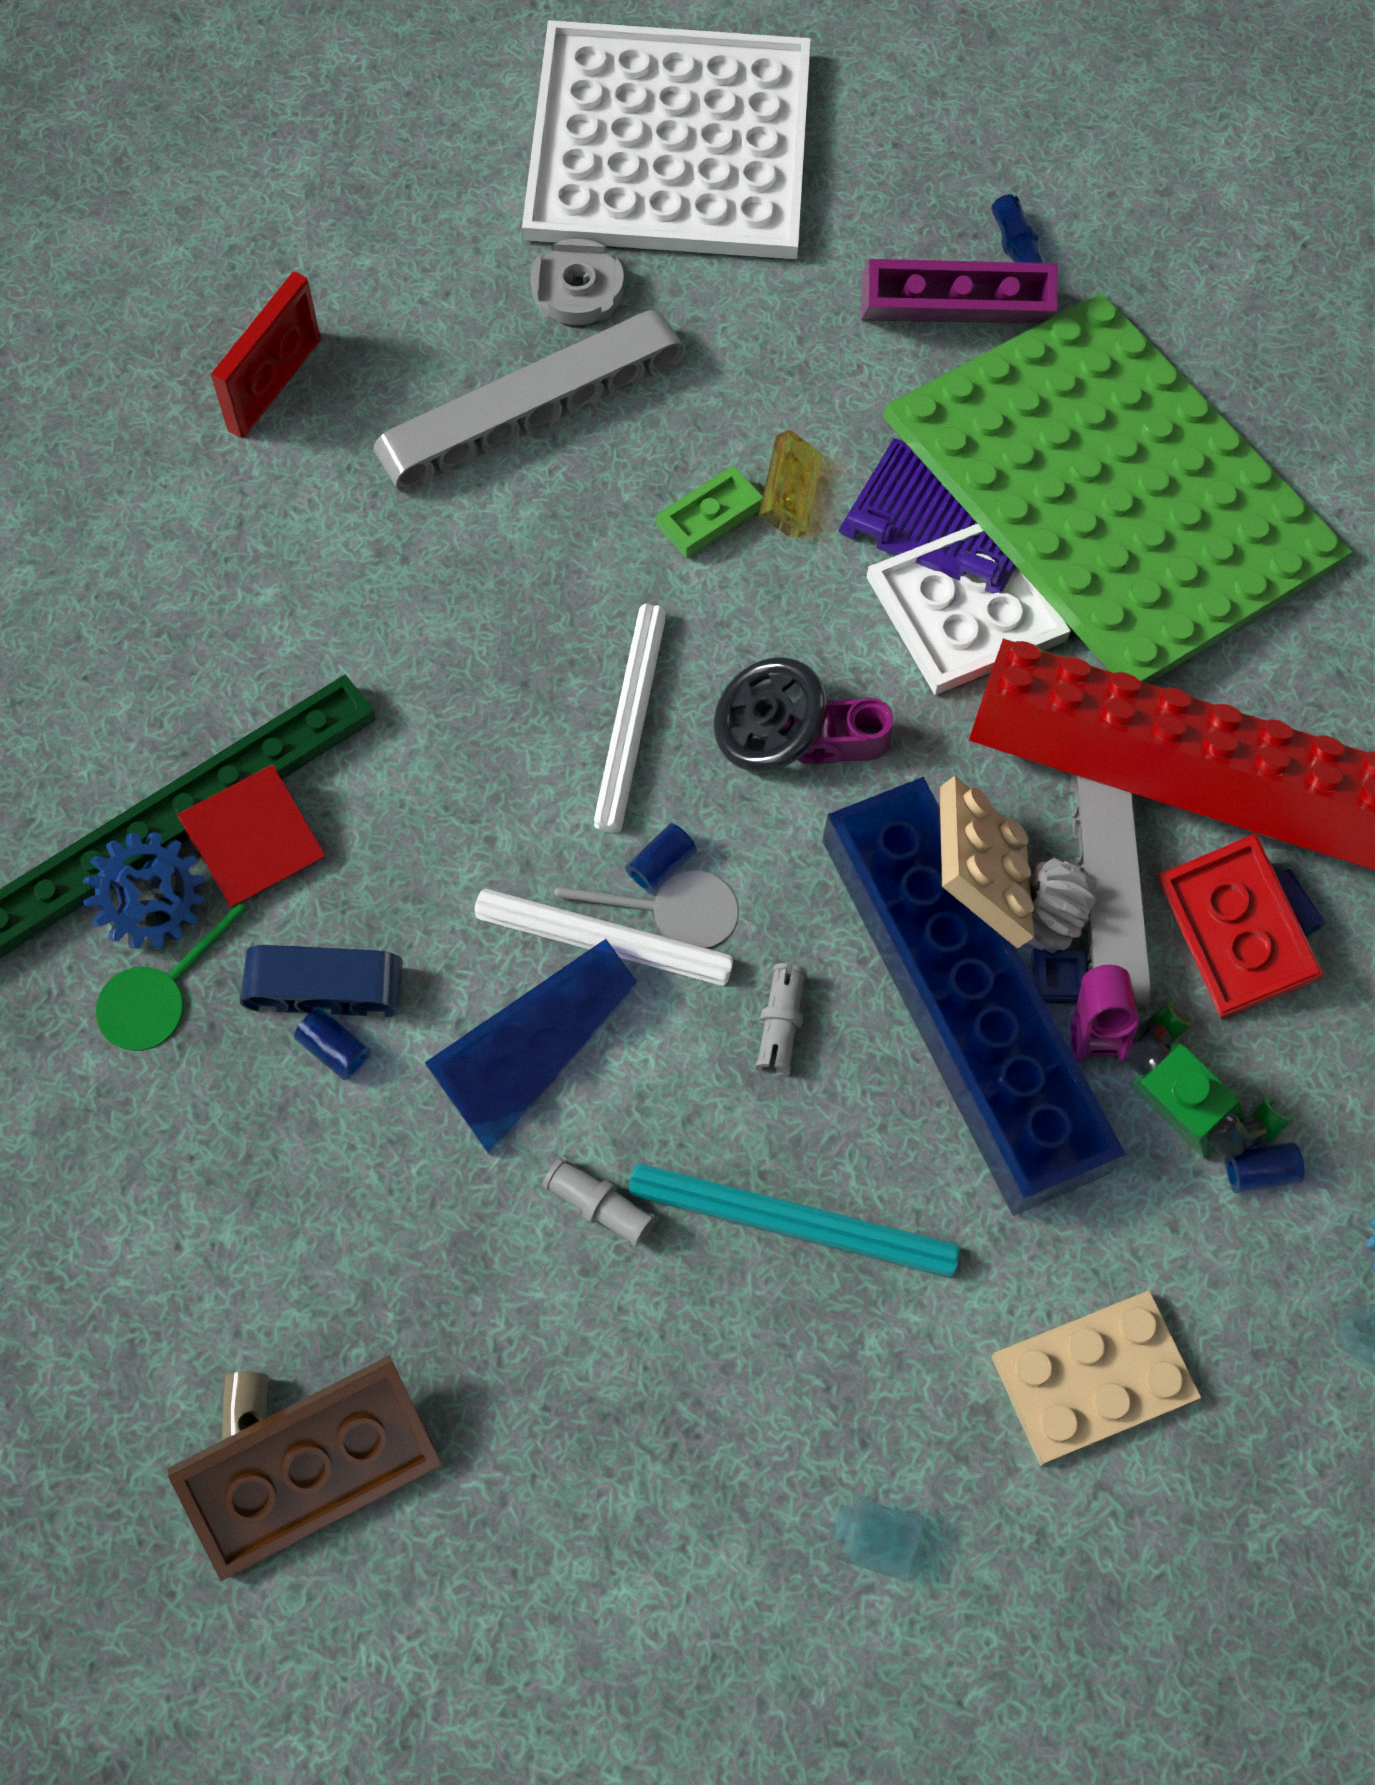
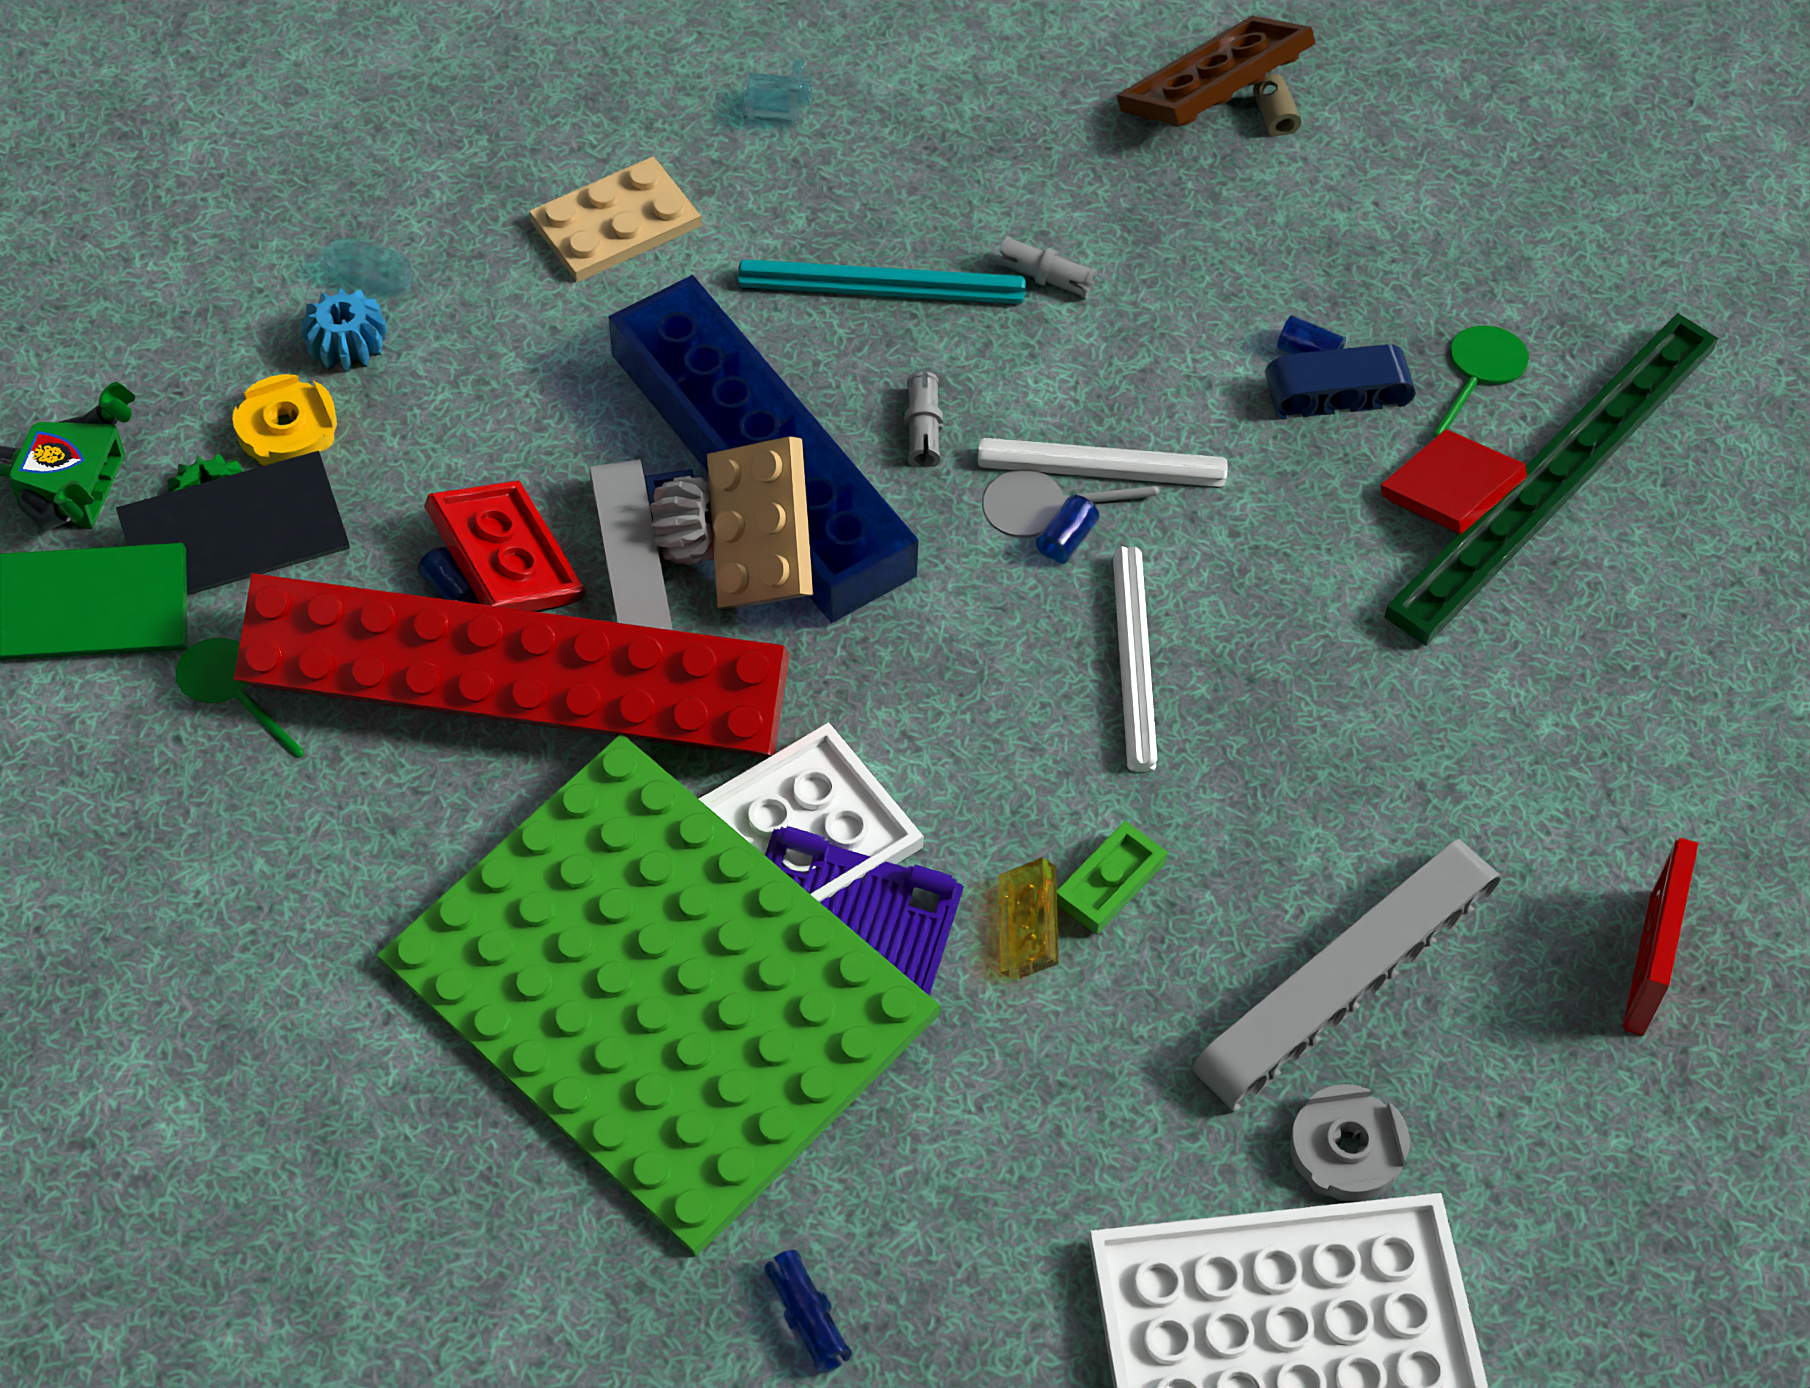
camera: 170 degrees right, 10 degrees down
blue gear [83,832,205,949] -> none
clear blue wing [425,939,637,1155] -> none
black plate [714,657,827,772] -> none
magenta piece [795,698,894,764] -> none
magenta brick [861,259,1058,324] -> none
magenta piece [1069,964,1139,1063] -> none
green torso [1127,1001,1293,1159] -> none
clear blue piece [1224,1142,1305,1194] -> none

